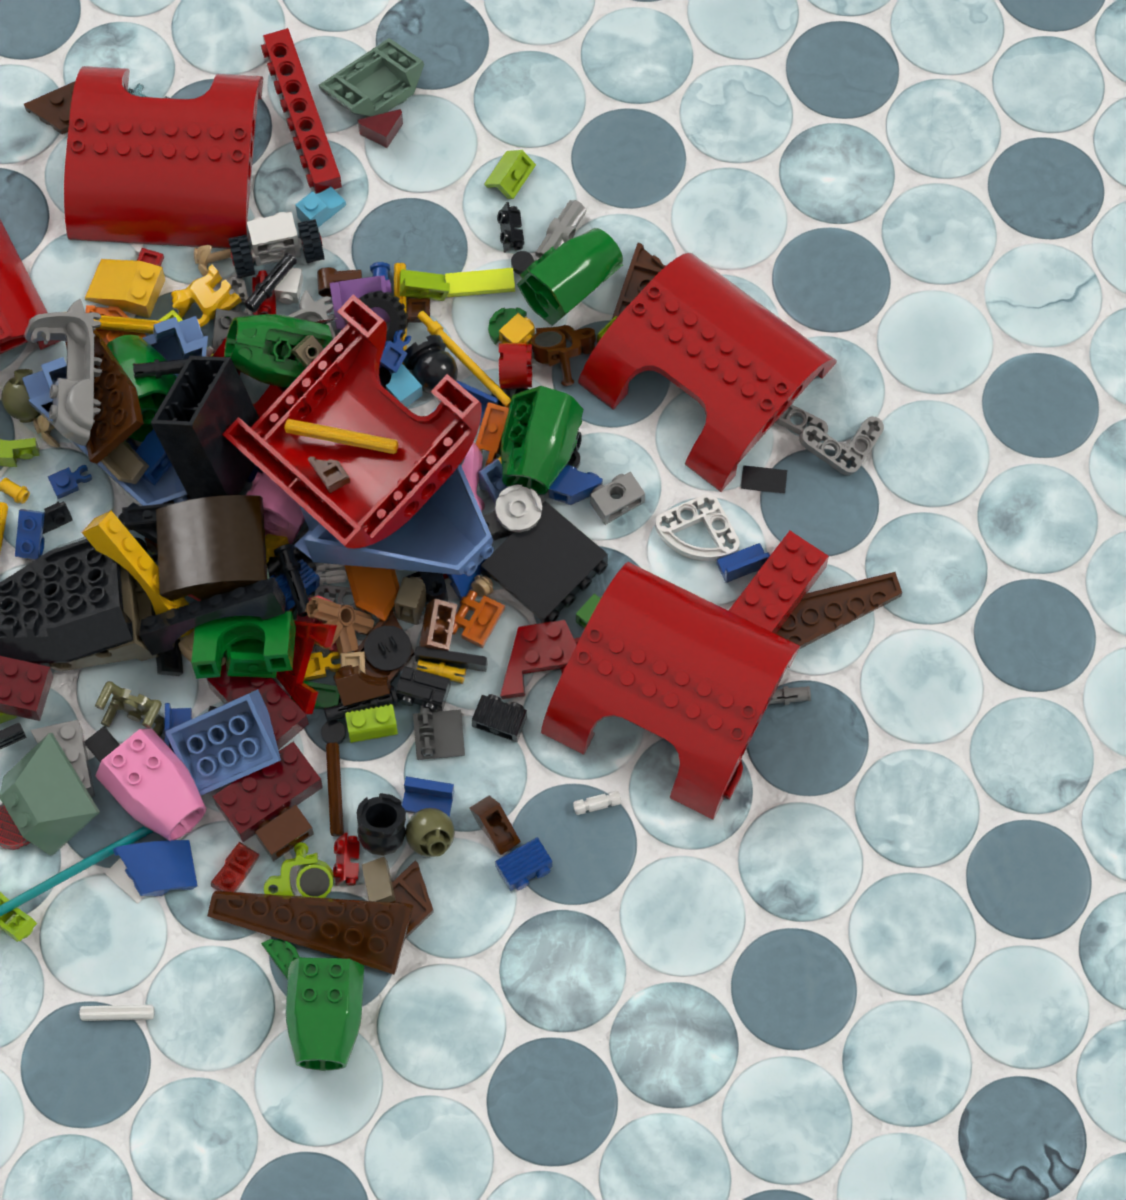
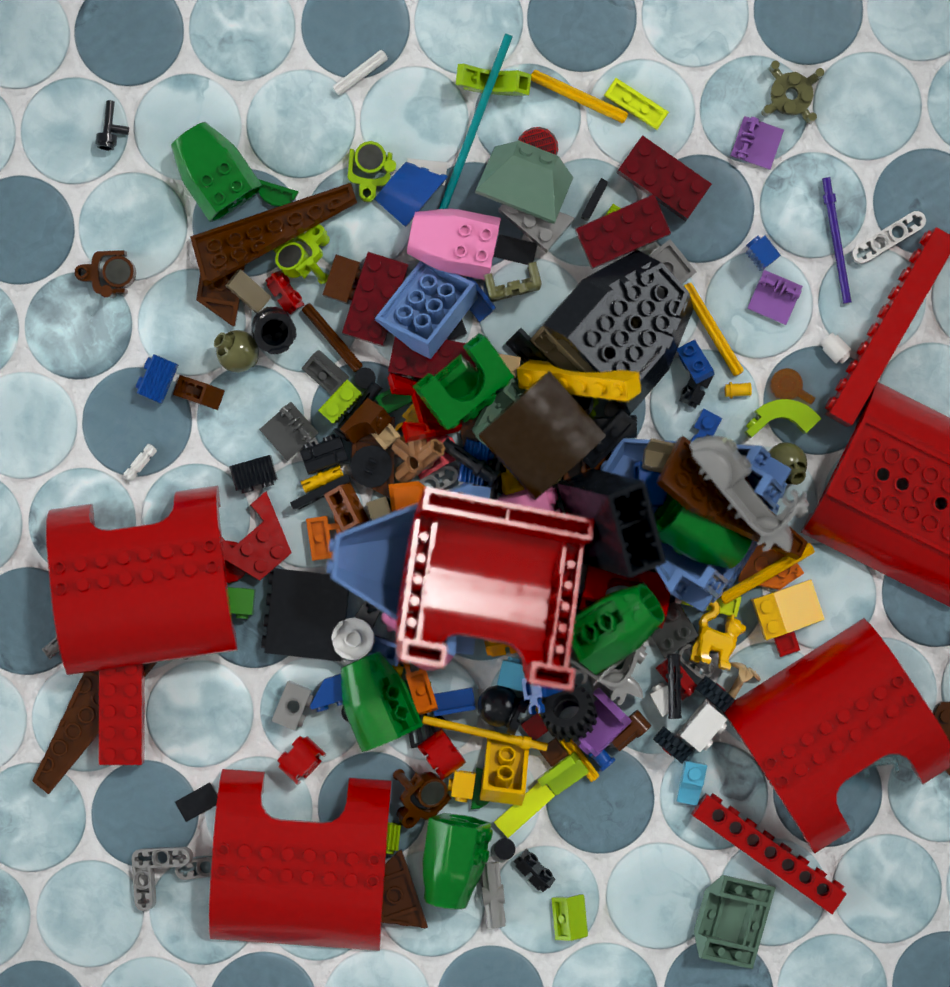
camera: 145 degrees right, 20 degrees up
black pin [133,359,188,379] -> none
black arch [139,577,286,656] -> none
clear red slope [211,842,260,892] -> none
yellow axle [284,419,399,454] -> none
dark tan plate [291,335,324,368] -> none
reddish brown tile [308,456,351,493] -> none
dark red slope [358,109,403,148] -> none
blue panel [402,776,455,817] -> none
white beam [655,494,740,561] -> none
blue panel [716,543,770,583] -> none
none -> reddish brown piece [74,250,137,298]
none -> black piece [95,100,129,151]
none -> red brick [277,736,326,785]
none -> dark grey slope [301,350,350,396]
none -> lime piece [348,141,396,202]
none -> yellow slope [480,735,529,806]
none -> red tile [521,713,548,740]

